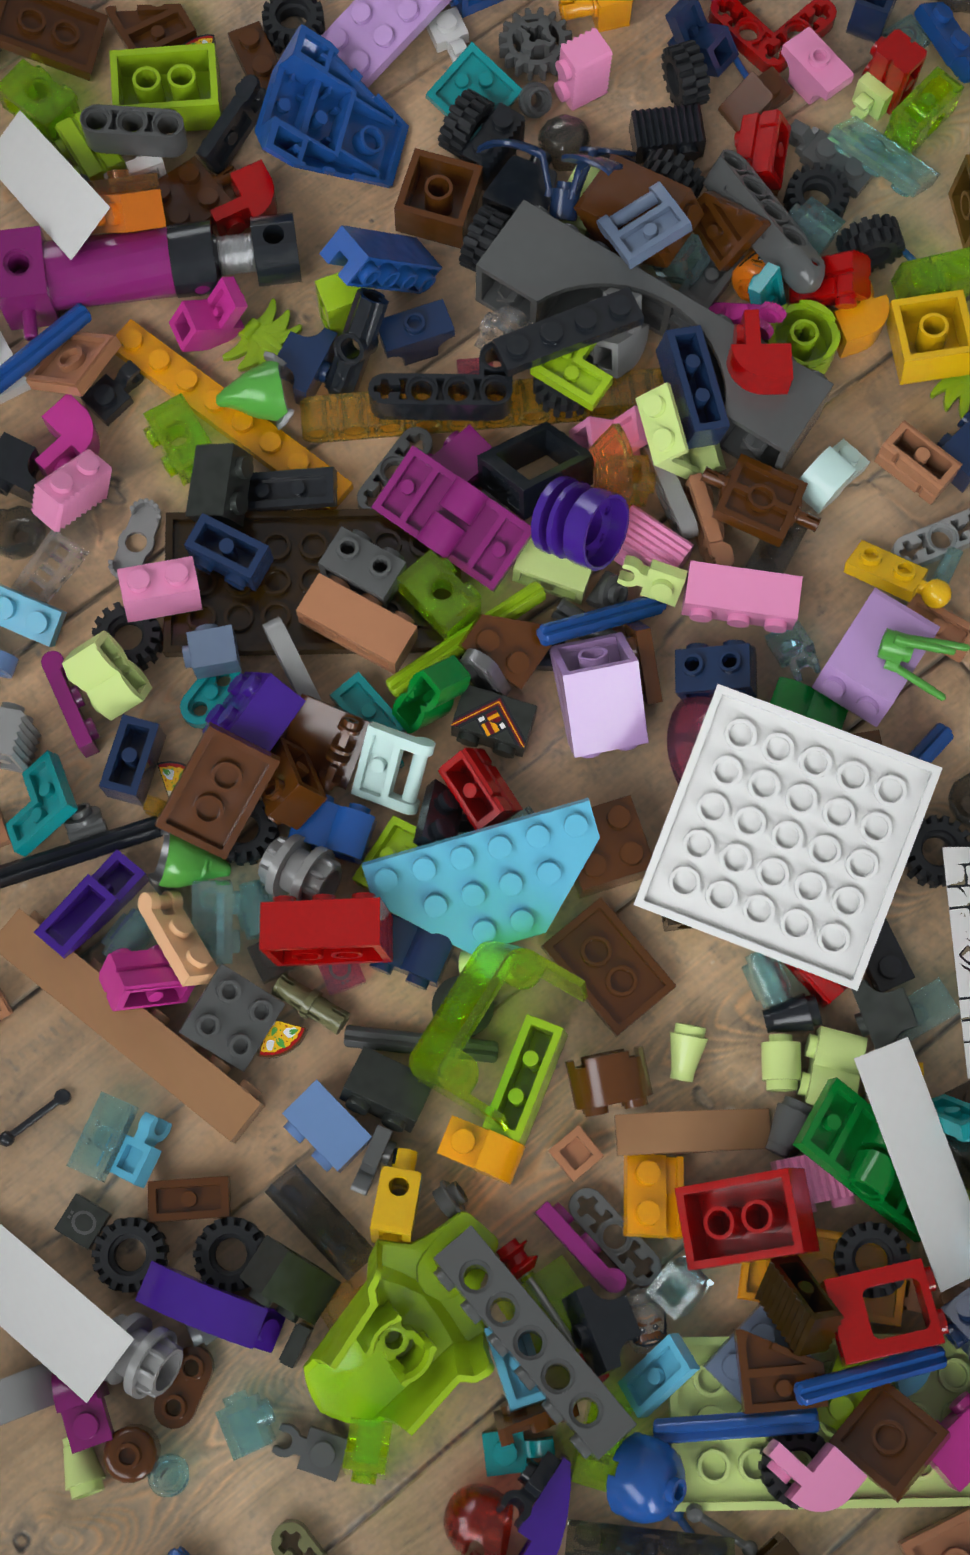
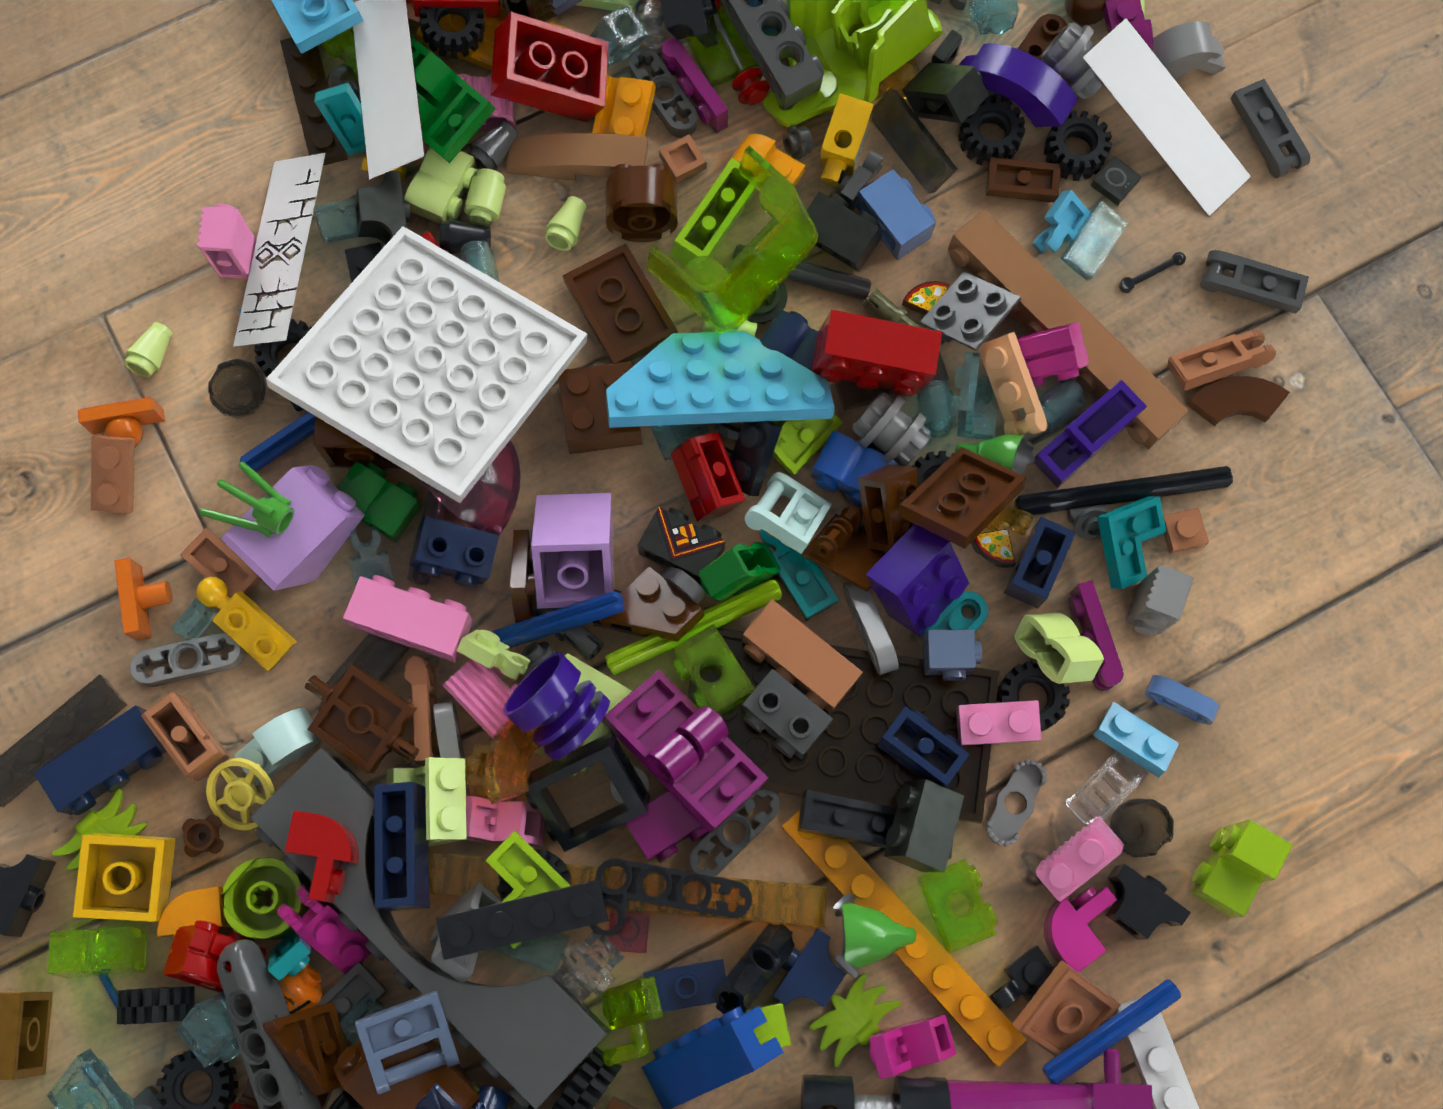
camera: 170 degrees left, 0 degrees up
none -> reddish brown plate [182,815,224,857]
none -> light yellow wheel [206,758,275,830]
none -> clear neon green plate [602,976,663,1066]

